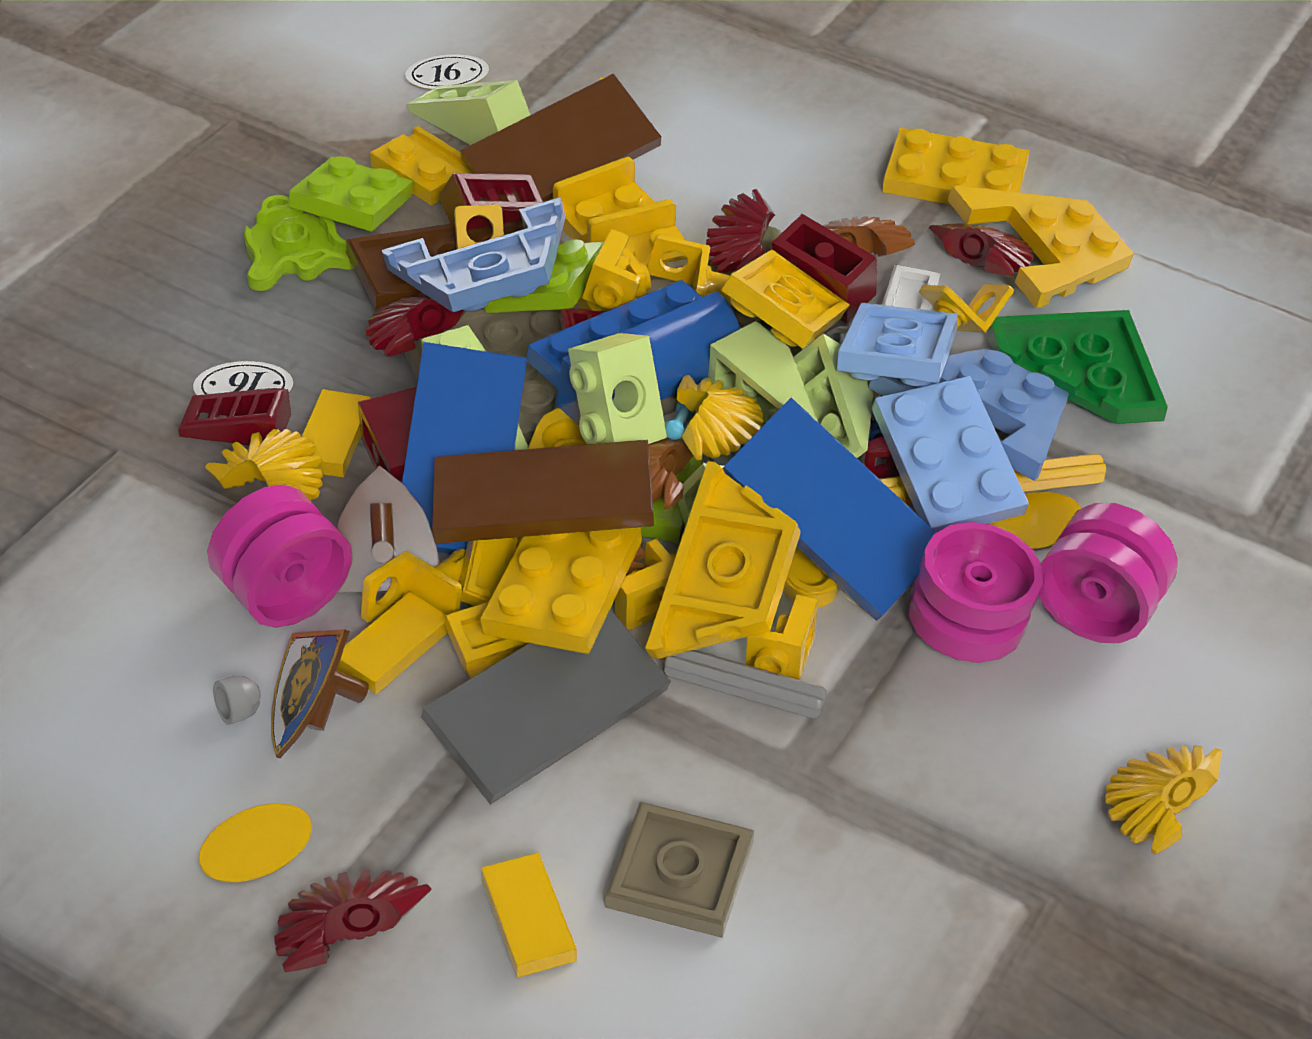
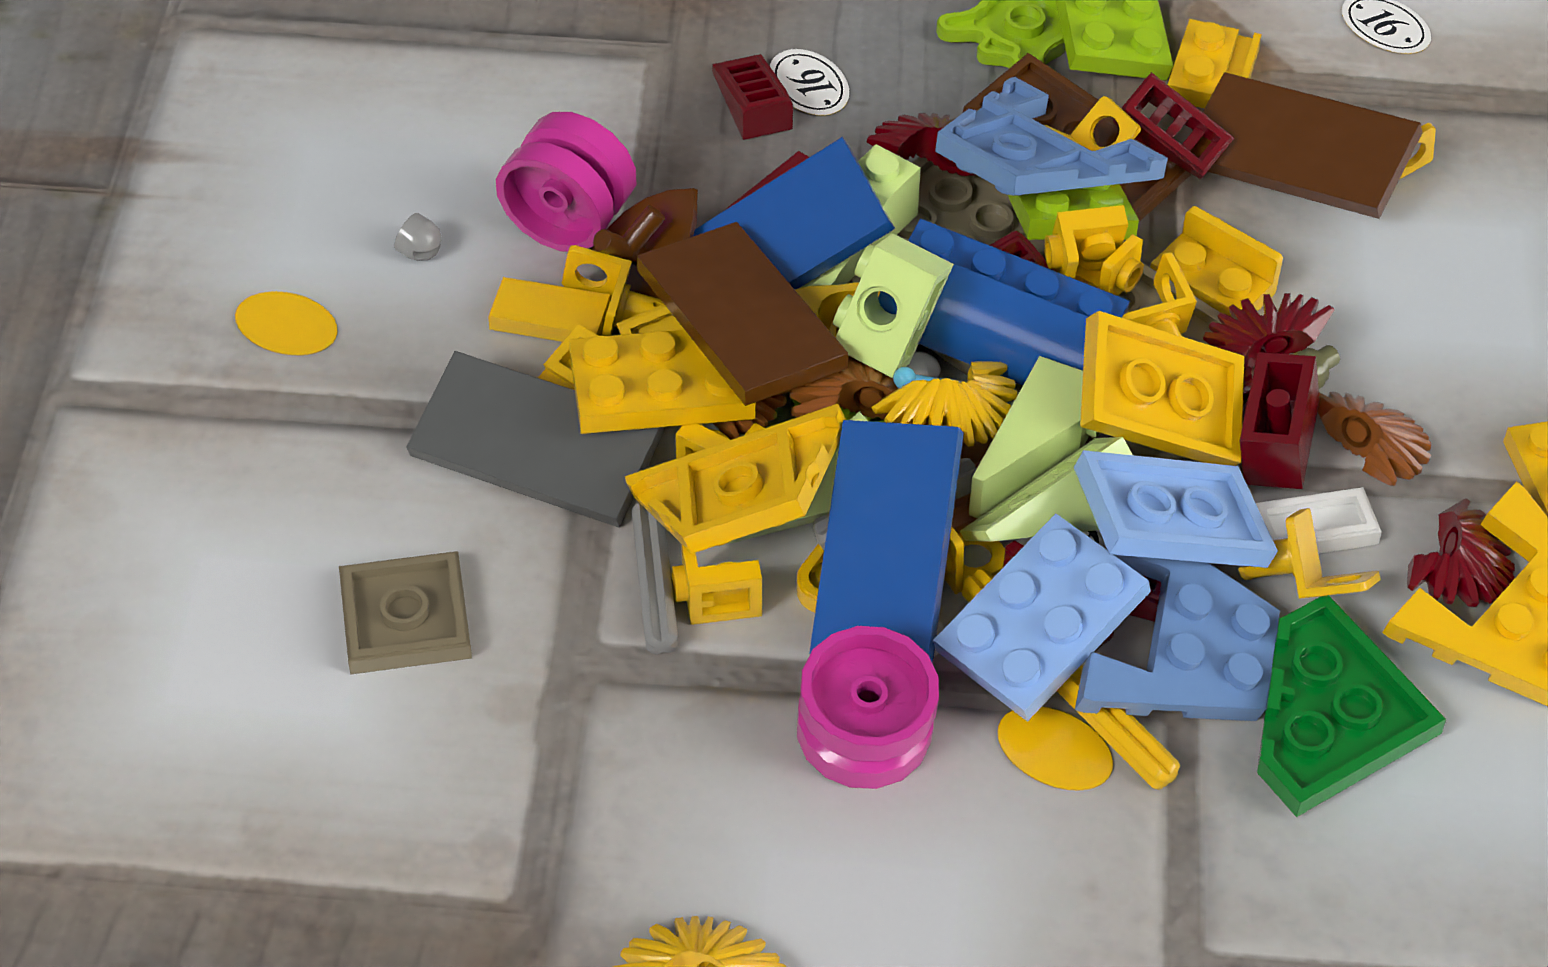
camera: 65 degrees right, 5 degrees up
yellow hair [205,429,323,501] -> none
shield [271,629,369,759] -> none
dark red hair [274,870,432,972] -> none
yellow tile [302,389,371,478] -> none
yellowish green slope [407,80,530,145] -> none
yellow tile [481,852,577,978] -> none
yellow bracket [553,157,655,243] -> none
dark pink wheel [1039,503,1178,644] -> none

